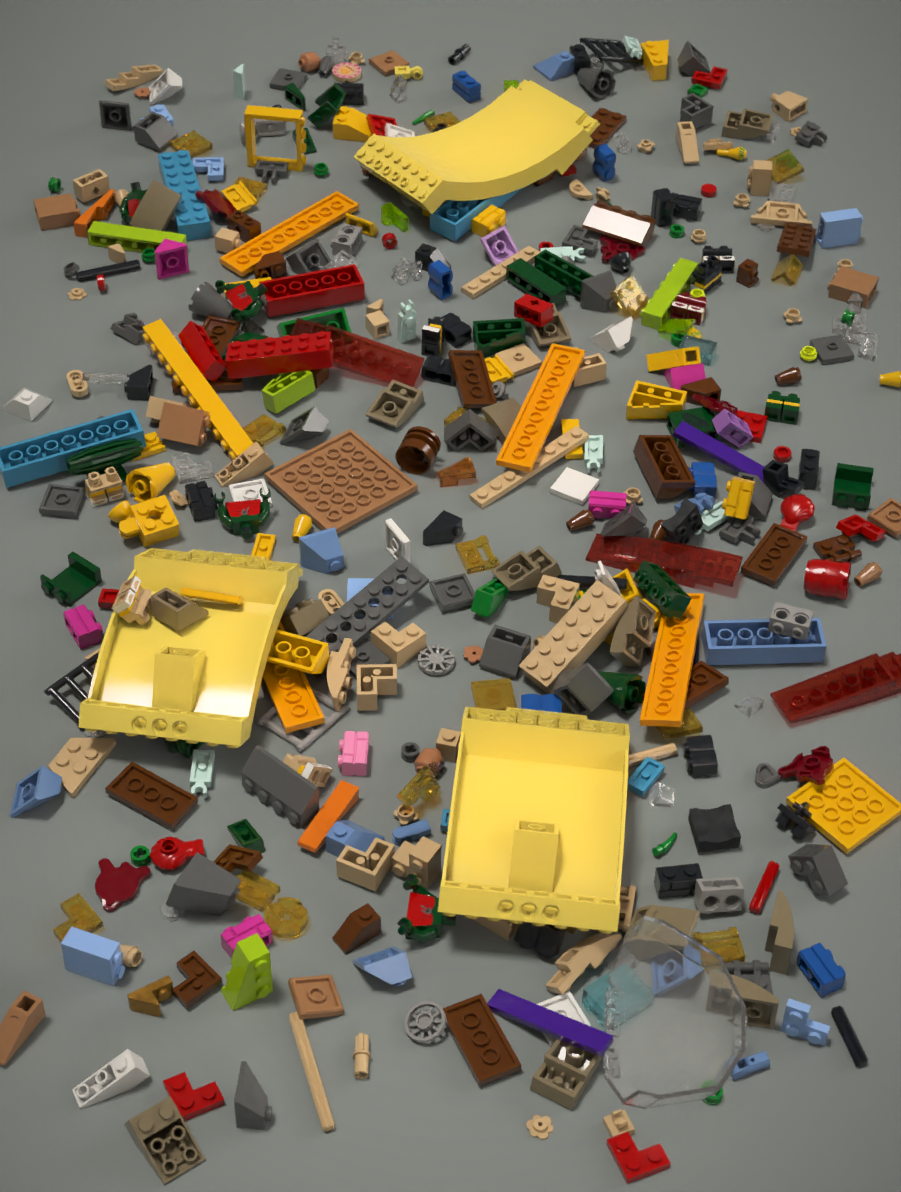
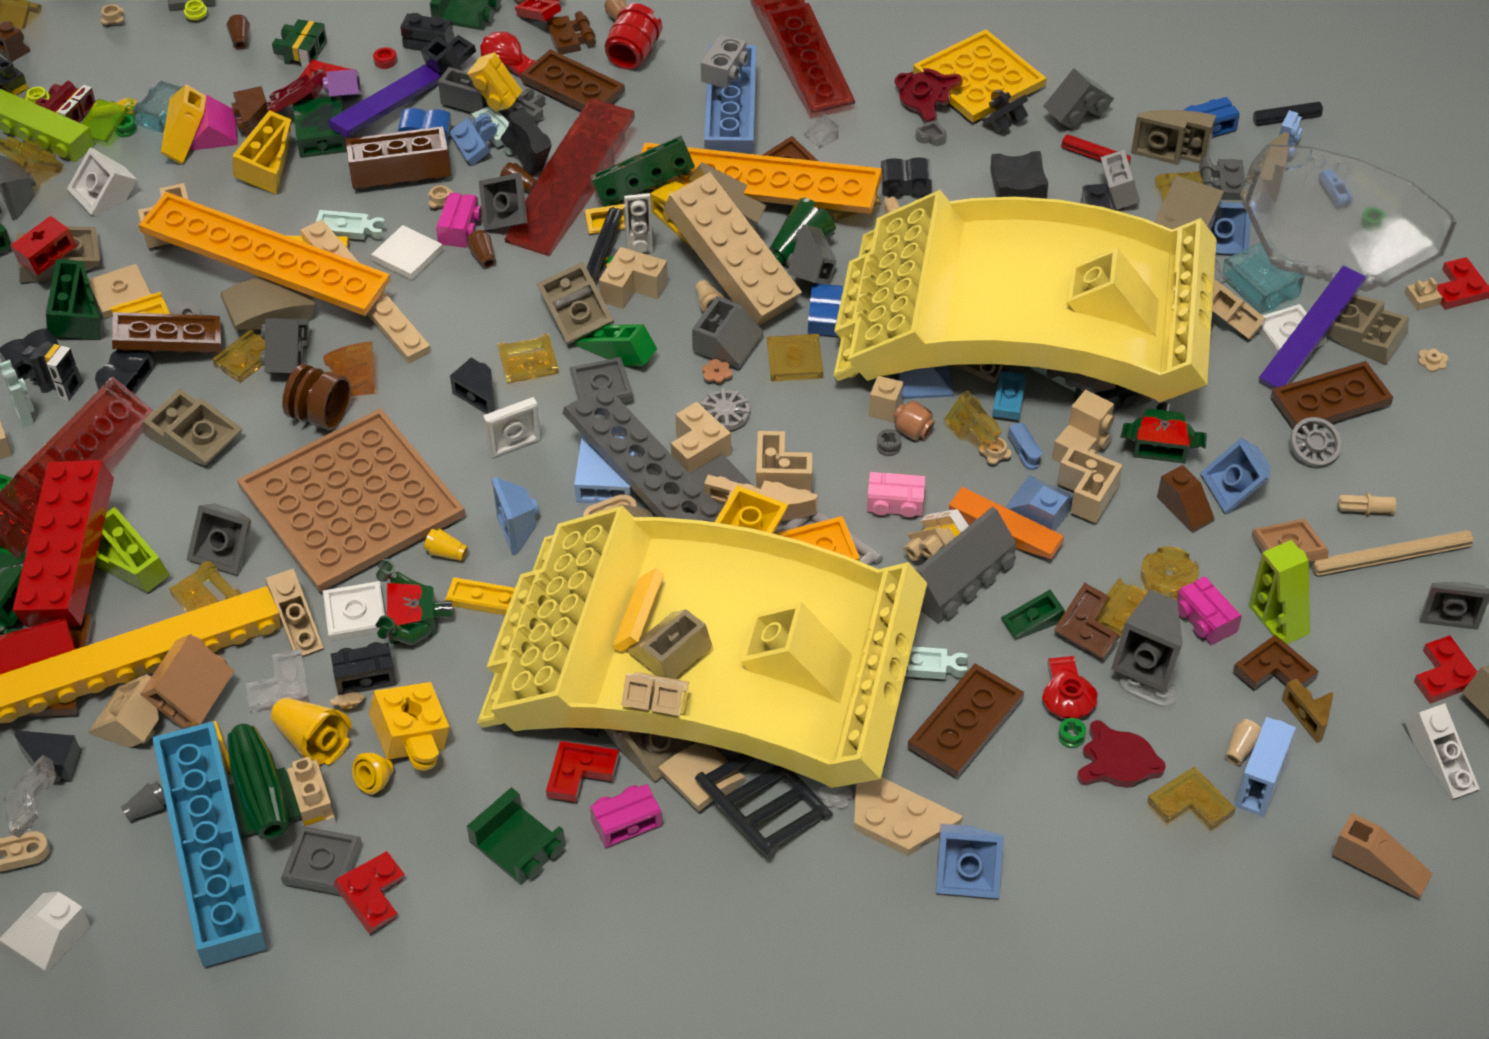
camera: 85 degrees left, 5 degrees up
none -> red plate [334,851,405,934]

